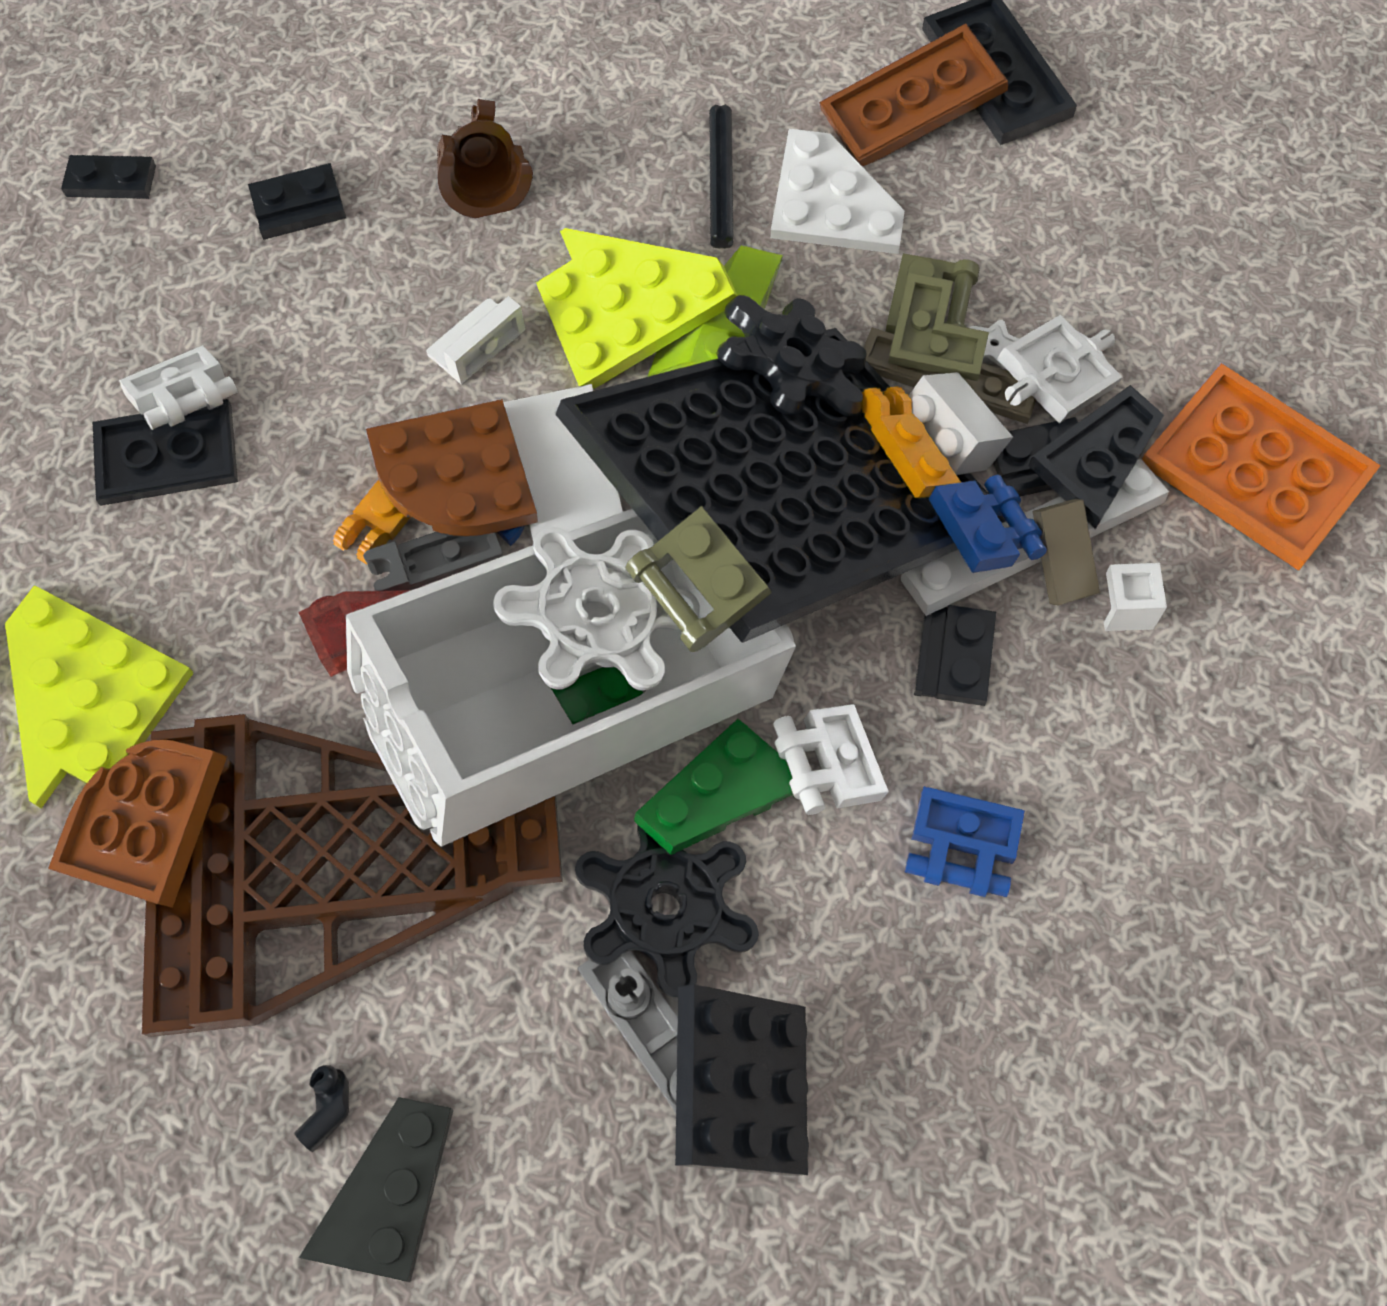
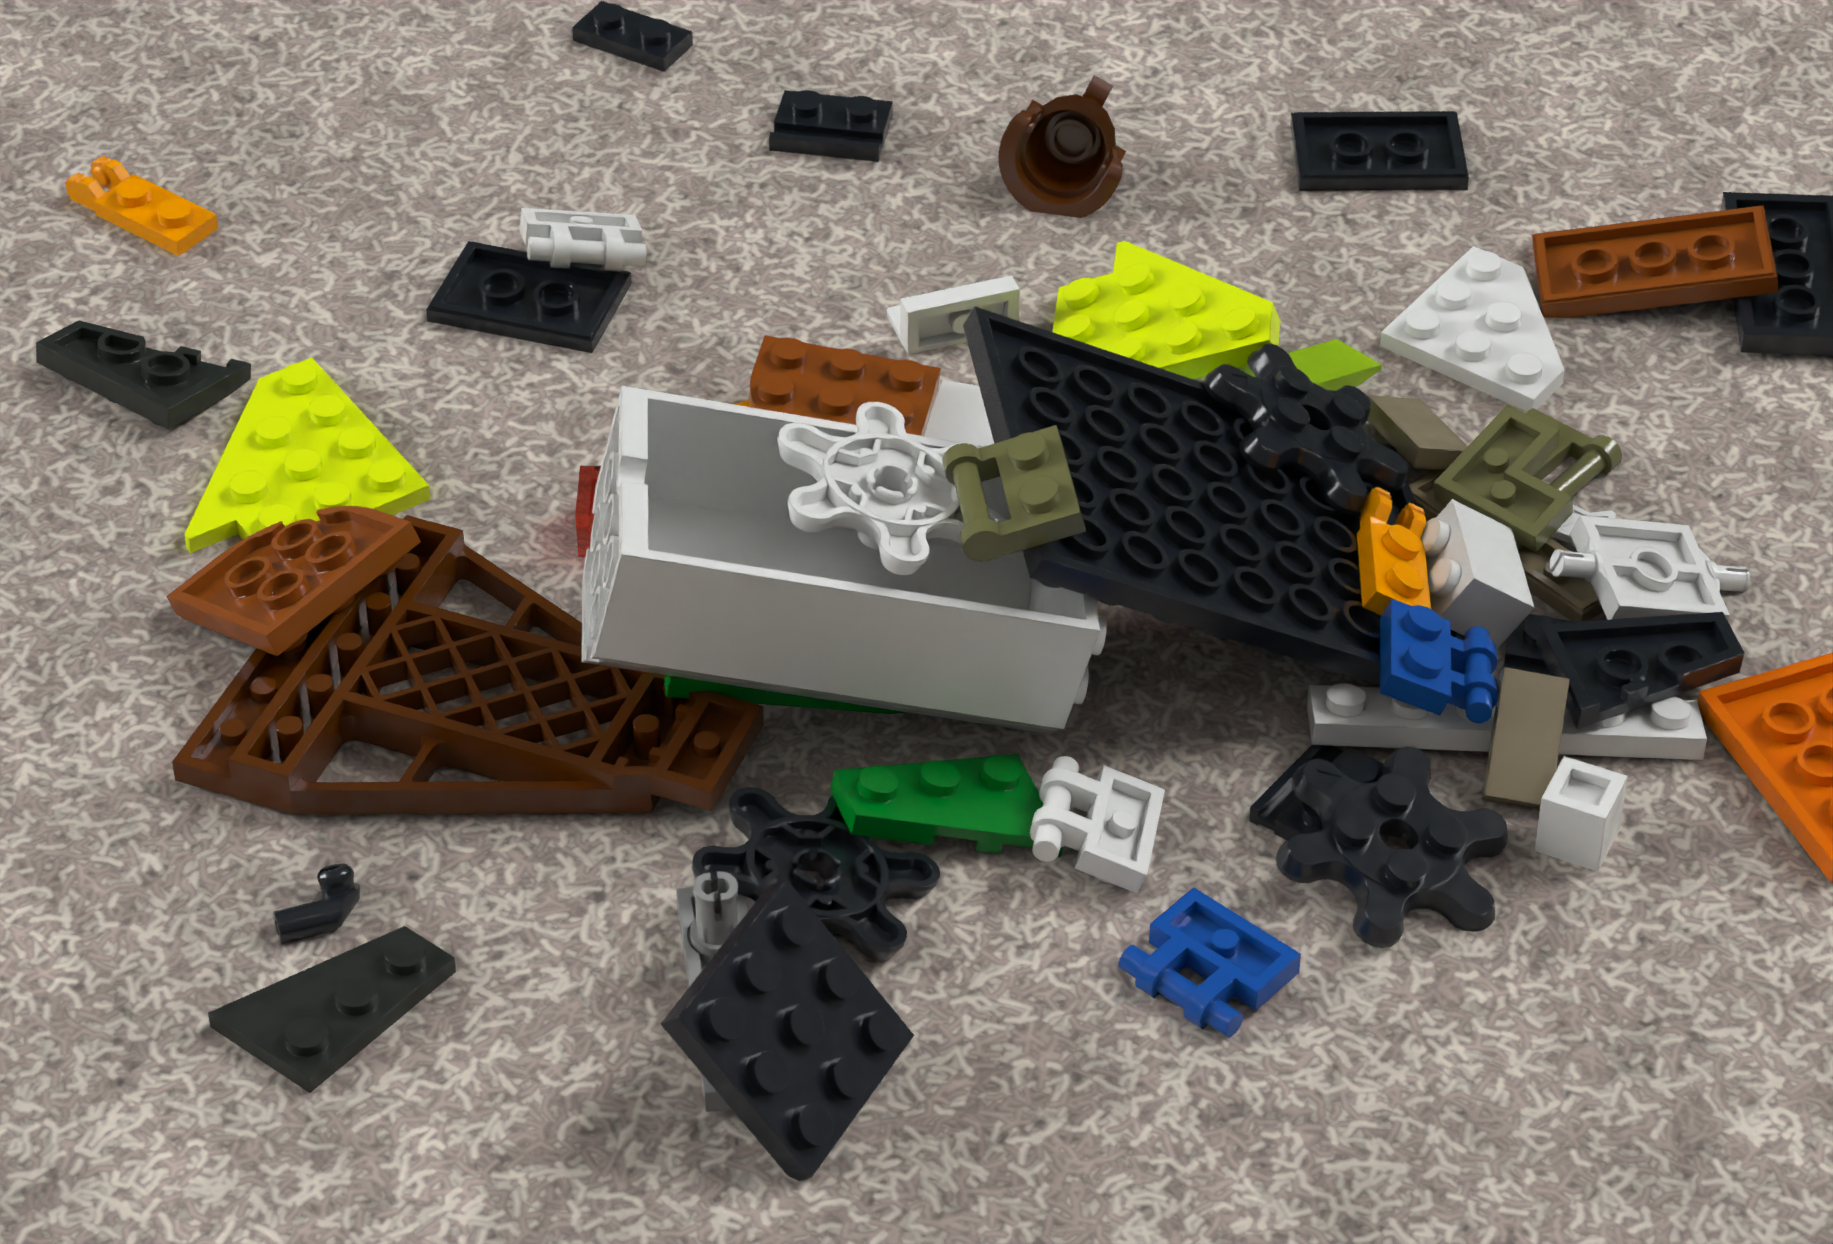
camera: 25 degrees right, 25 degrees down
black axle [709,104,734,249] -> none
none -> black plate [1275,747,1508,948]
none -> black tile [1290,111,1469,191]
none -> dark tan tile [1368,395,1468,470]

